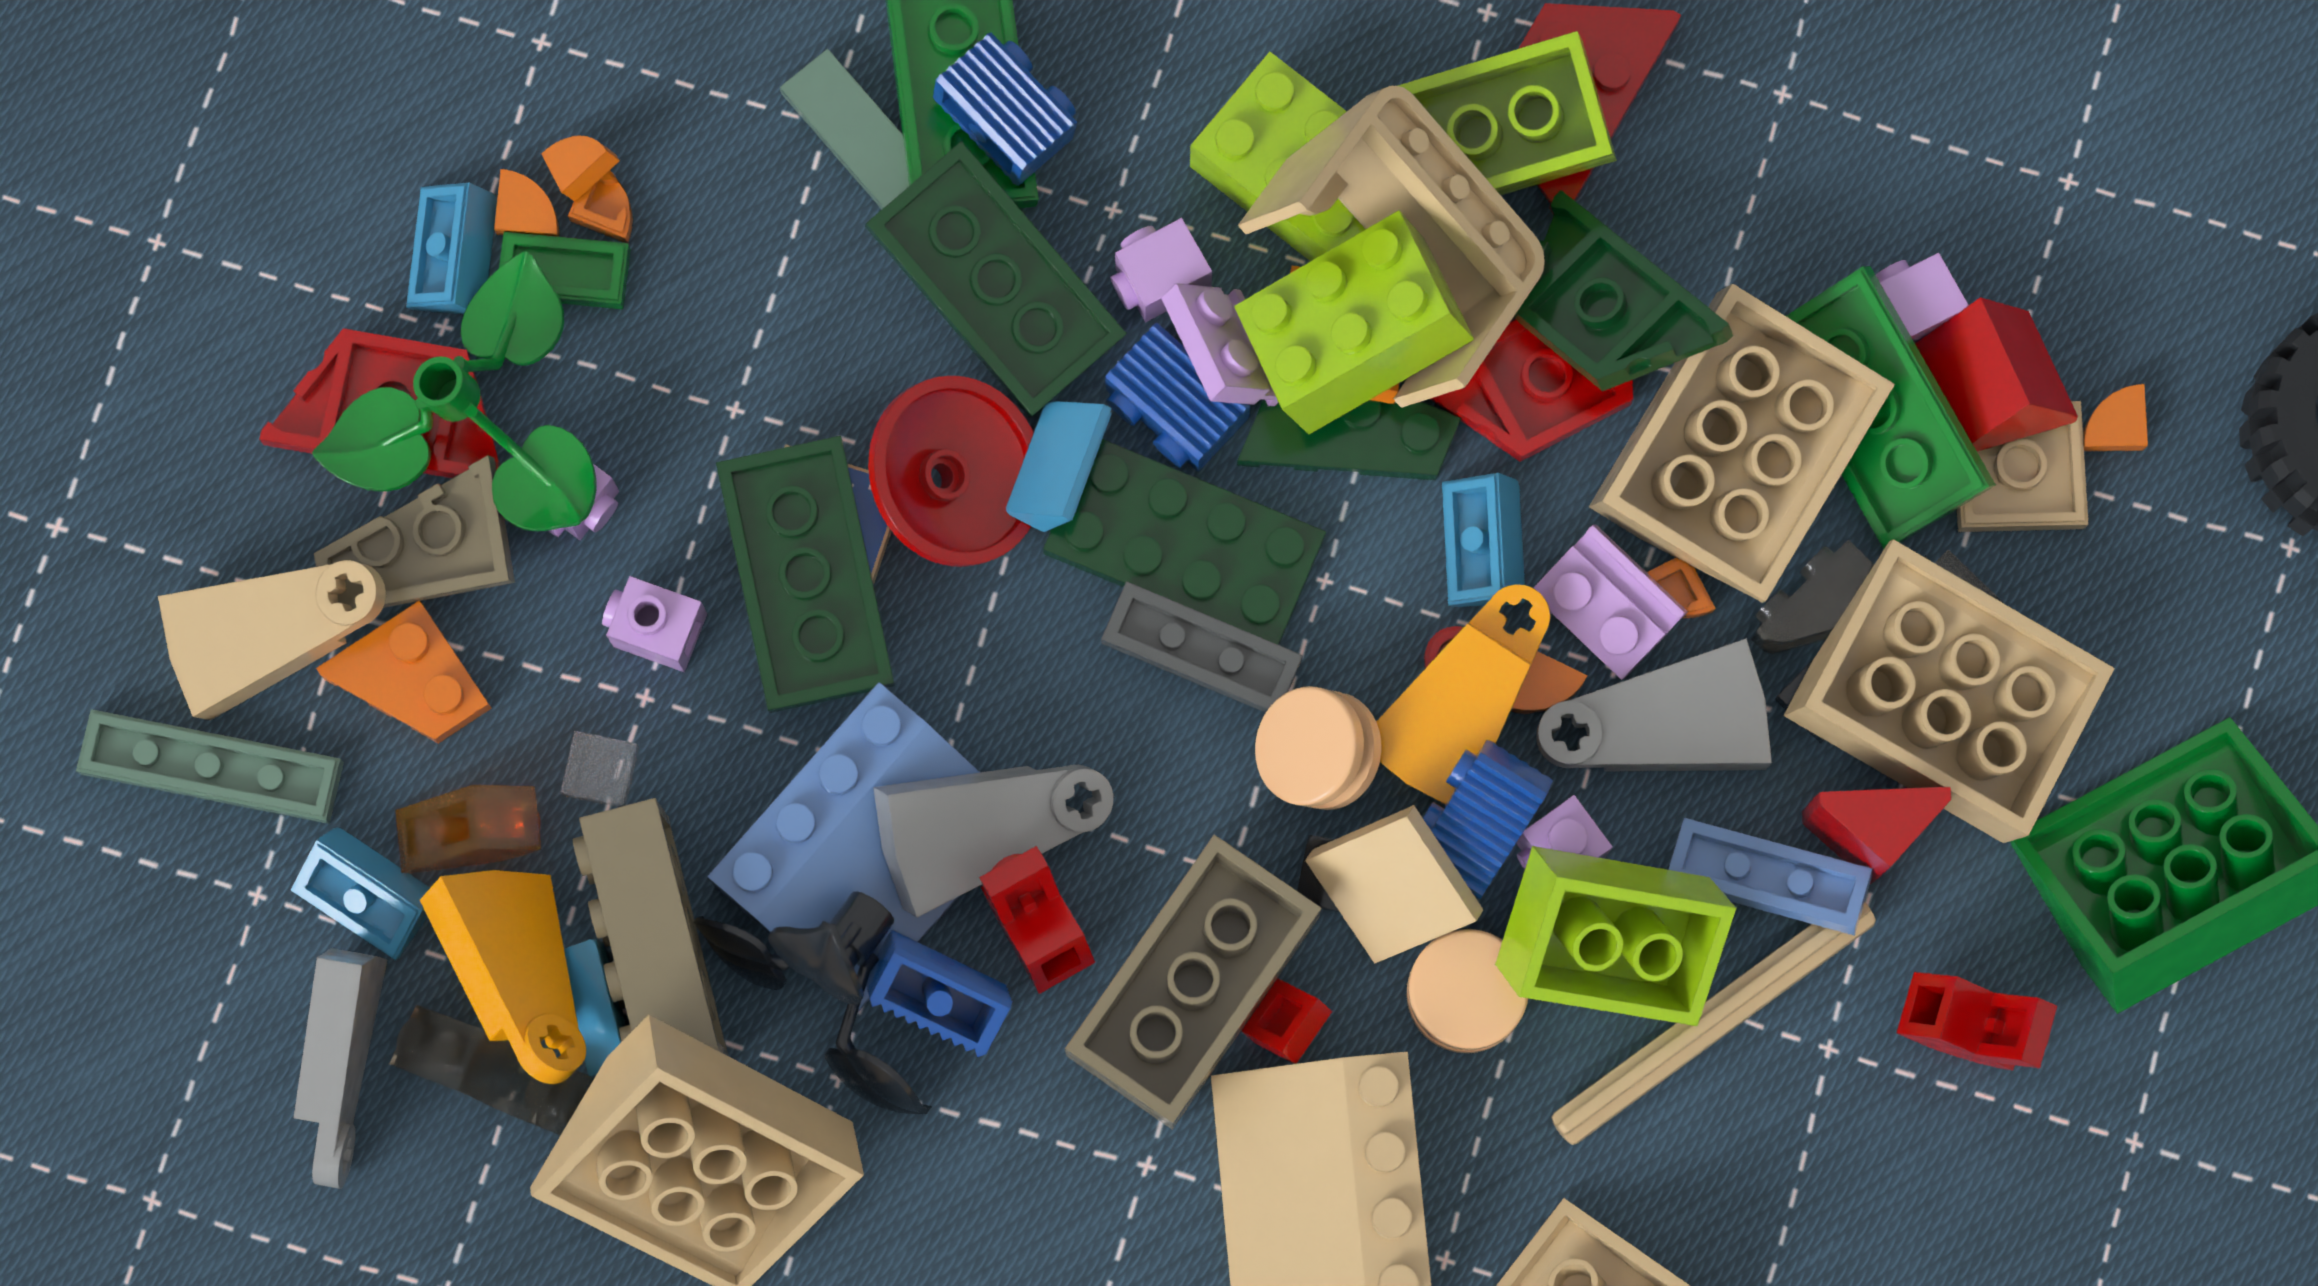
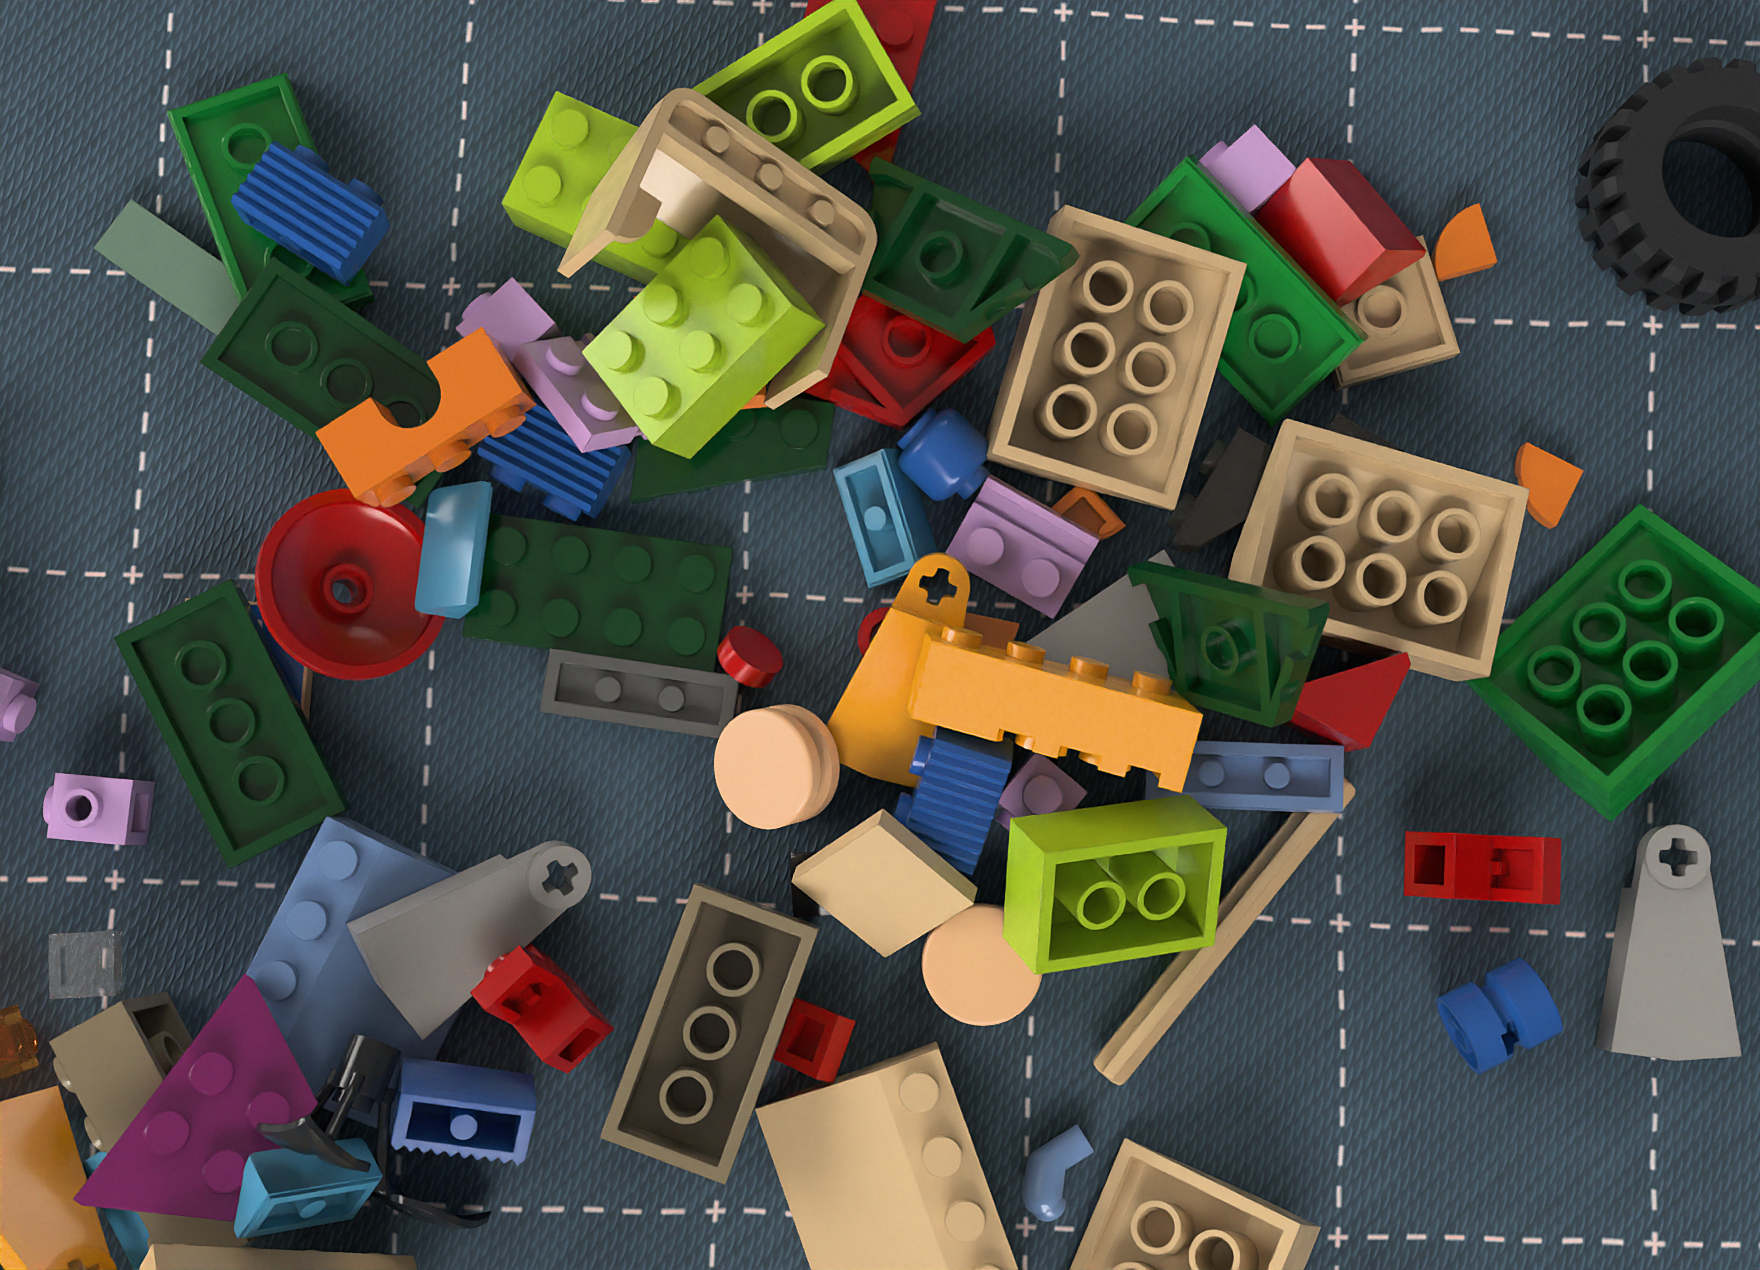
camera: 15 degrees left, 5 degrees up
none -> magenta wing [73,974,318,1222]
none -> dark azure slope [234,1138,383,1239]
none -> orange arch [315,327,537,508]
none -> red tile [717,626,783,688]
none -> blue head [896,407,991,502]
none -> light orange wedge [906,625,1203,793]
none -> medium blue arm [1021,1124,1094,1222]
none -> dark green wing [1127,561,1330,728]
none -> blue wheel [1436,957,1563,1075]
none -> orange tile [1514,442,1584,529]
none -> light grey piece [1596,824,1742,1061]

